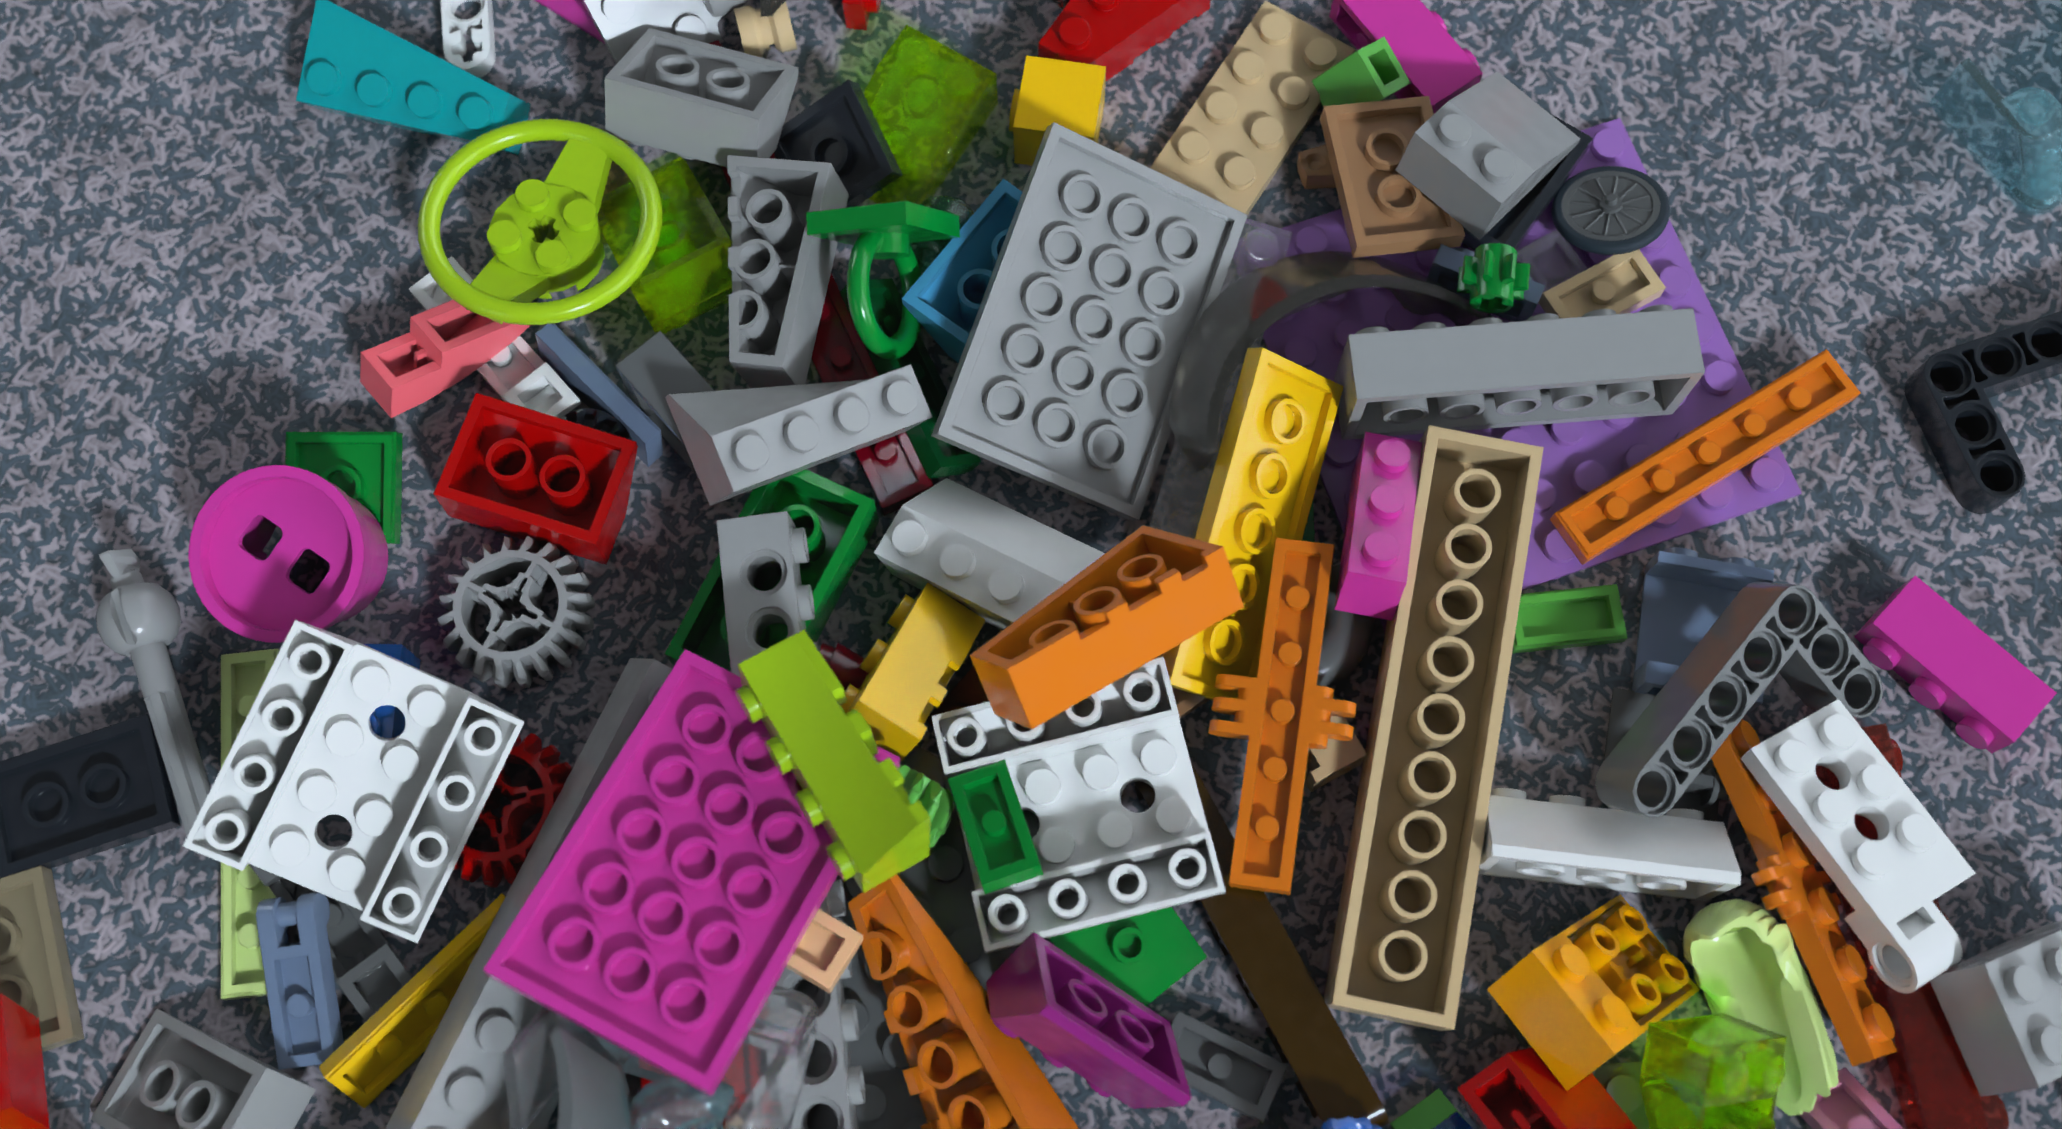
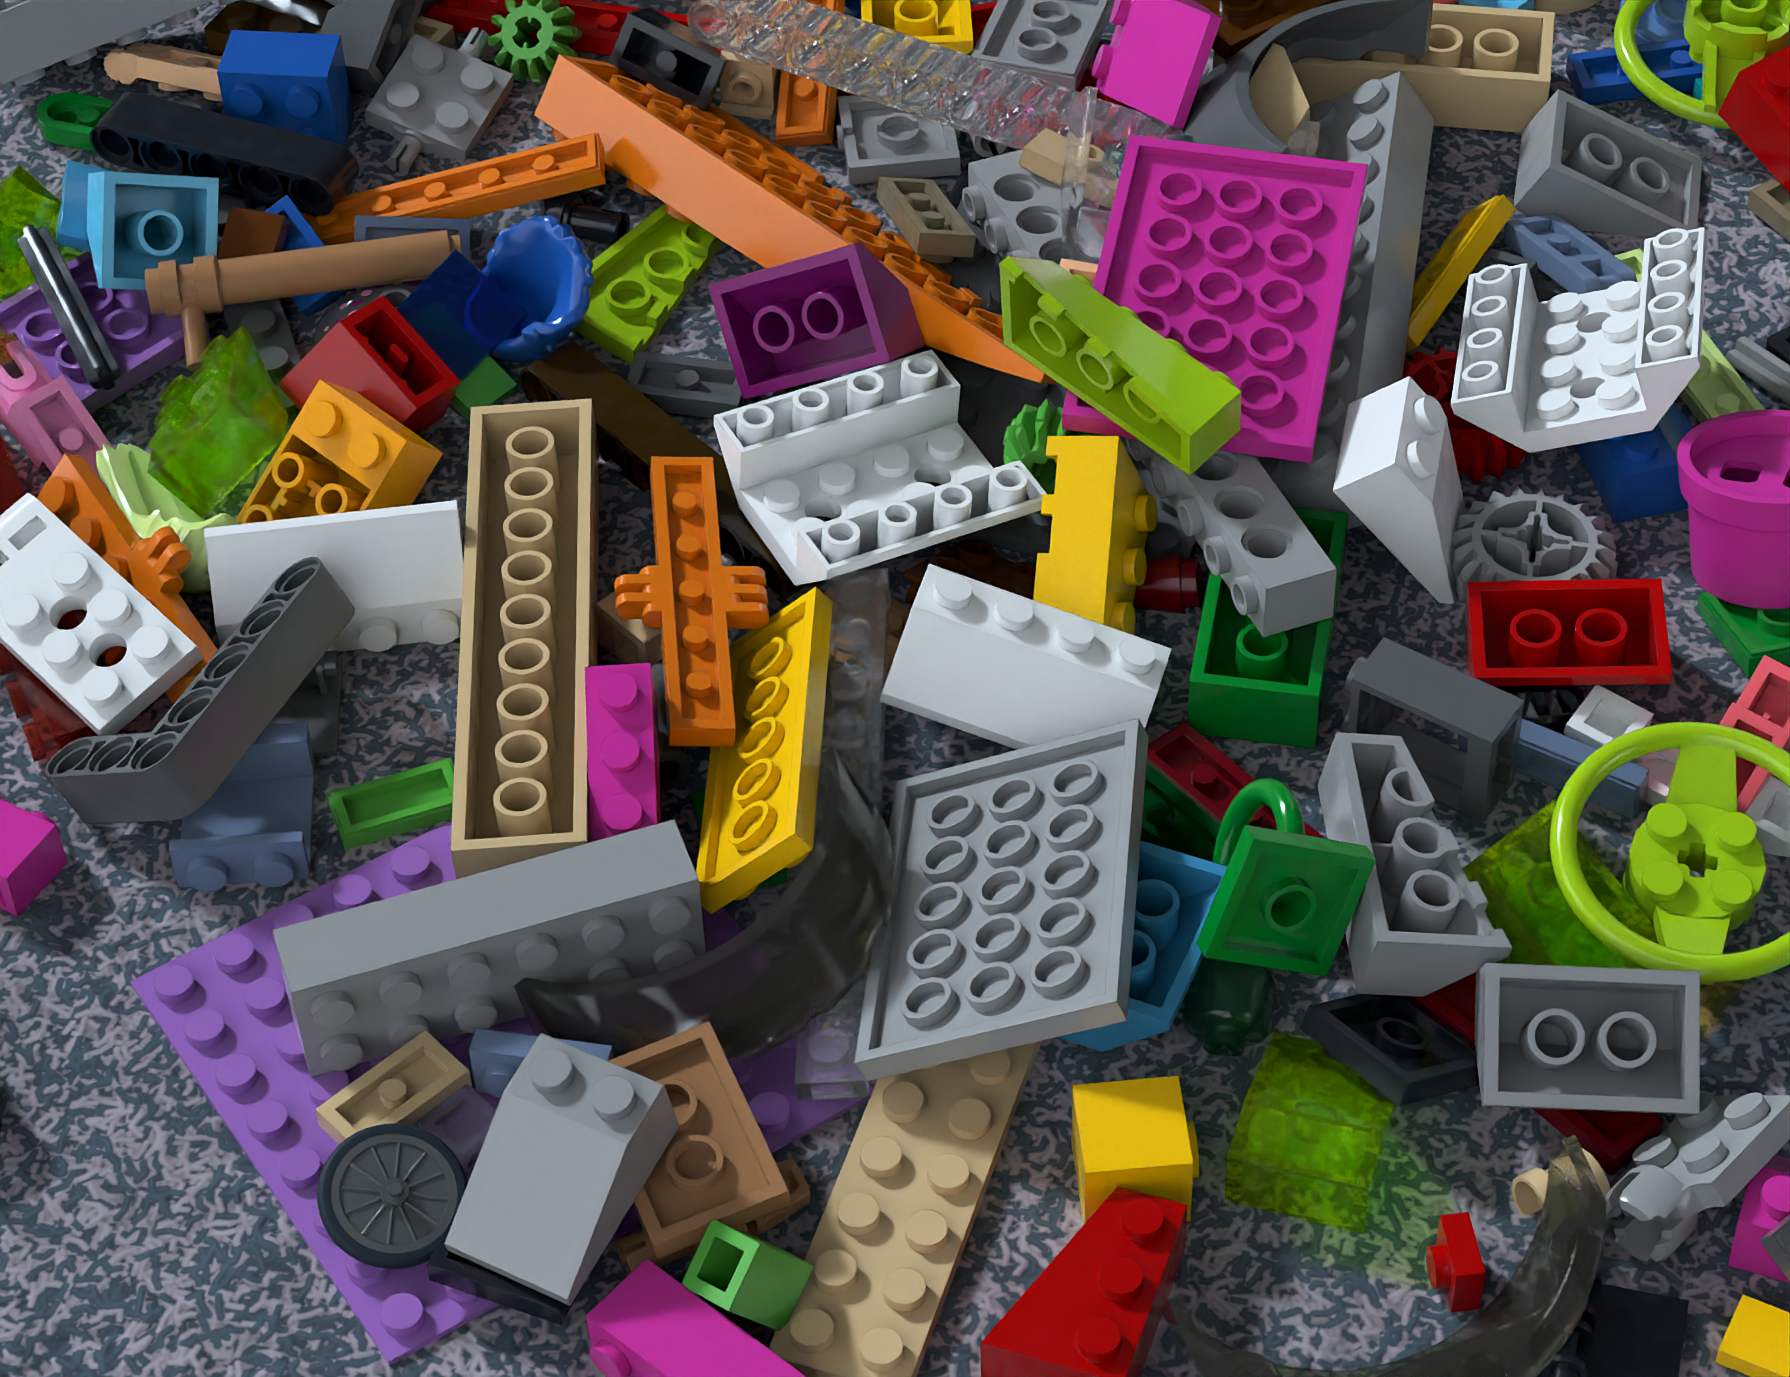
camera: 165 degrees right, 25 degrees down
light grey wedge [665,364,932,506] -> none
green plate [948,760,1044,894] -> none
orange wedge [970,525,1244,729] -> none
green gear [1457,243,1531,313] -> none
orange tile [1550,349,1861,565] -> none
none -> white slope [1333,376,1467,604]

